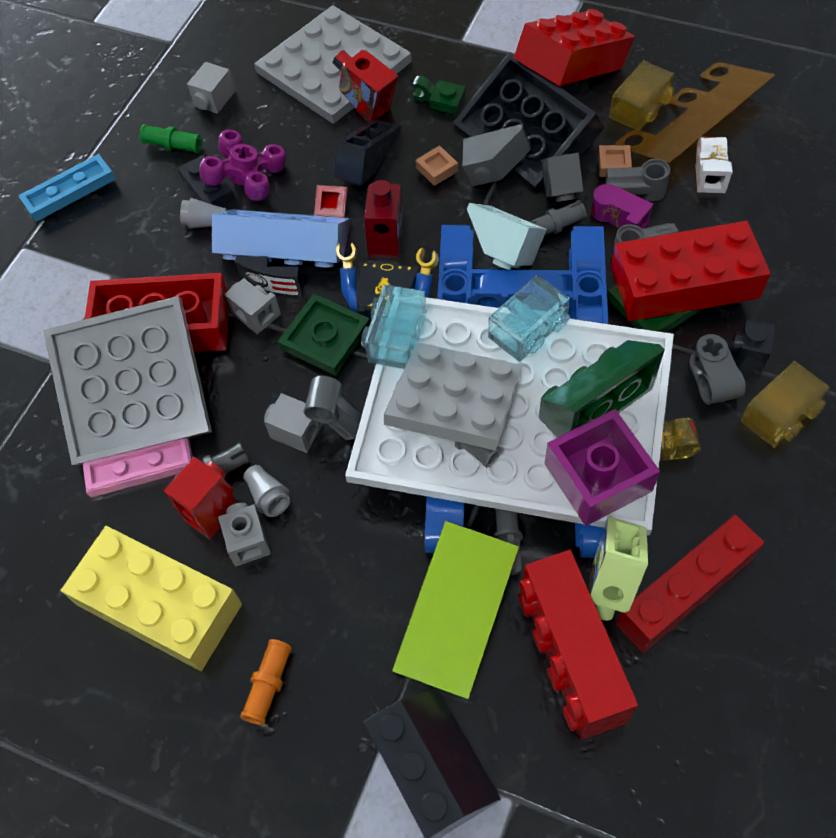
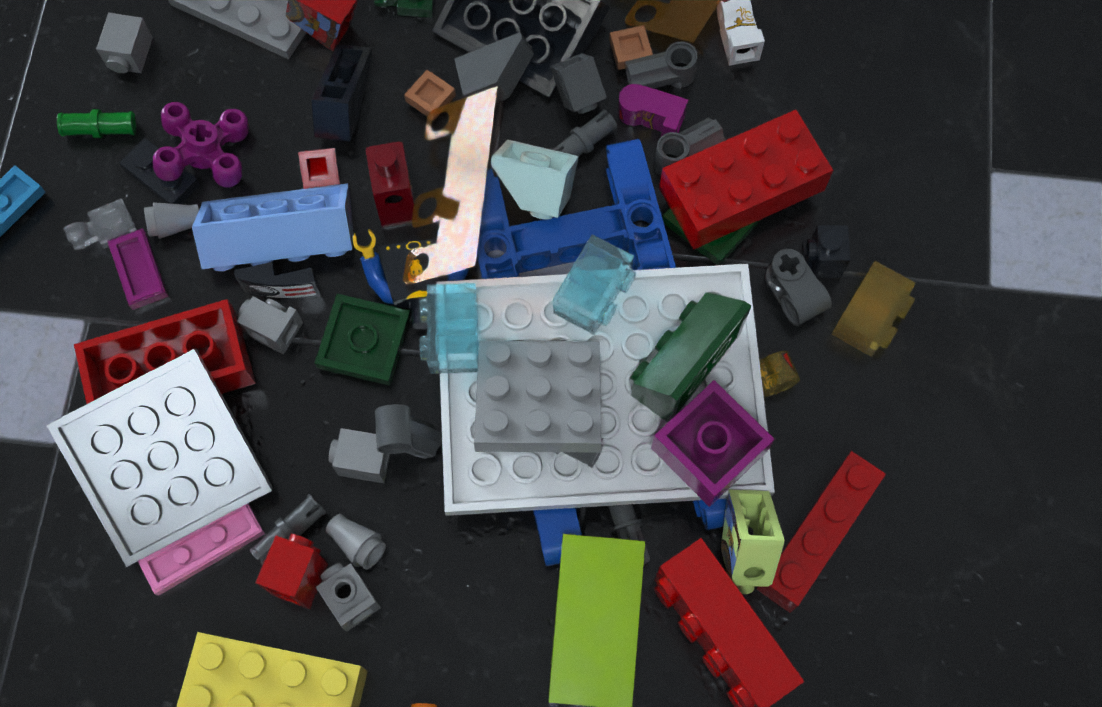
camera: 20 degrees left, 10 degrees up
none -> clear plate [63,198,137,250]
none -> magenta tile [108,229,169,310]
none -> clear orange piece [403,86,498,285]

